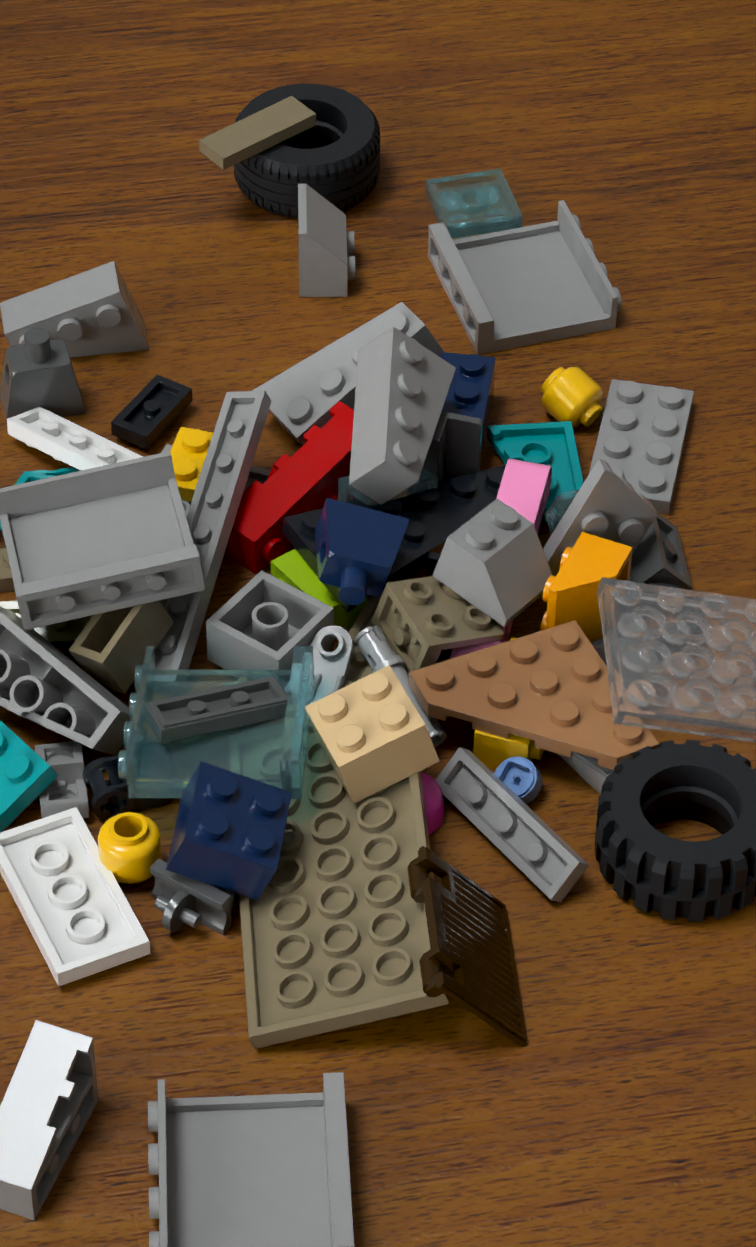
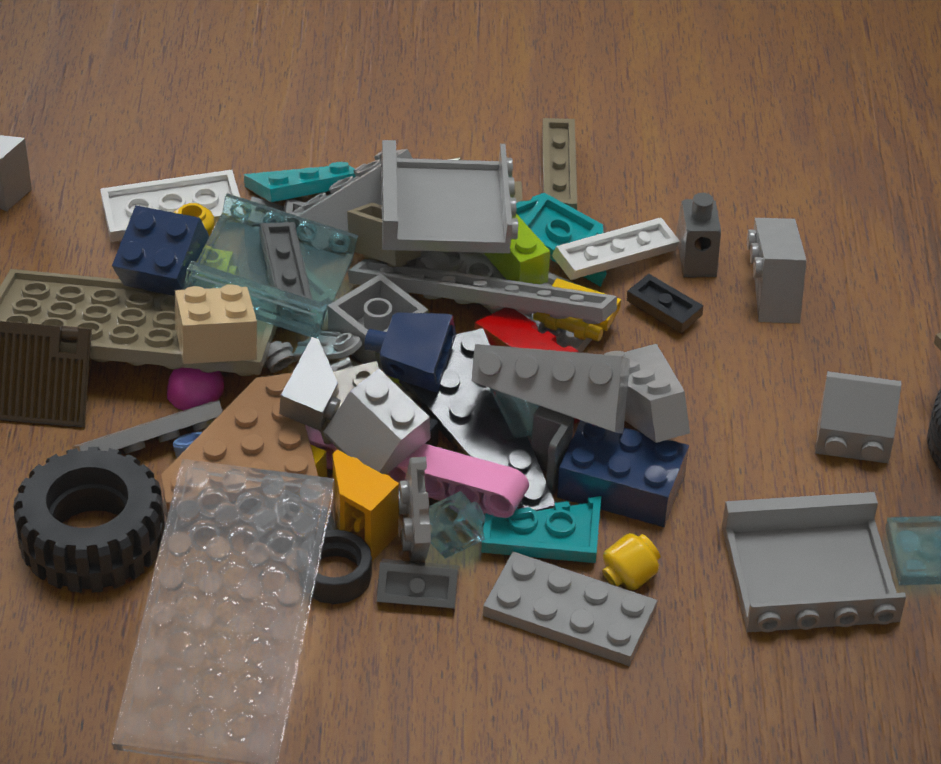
camera: 100 degrees right, 0 degrees up
none -> slope [279,337,341,431]

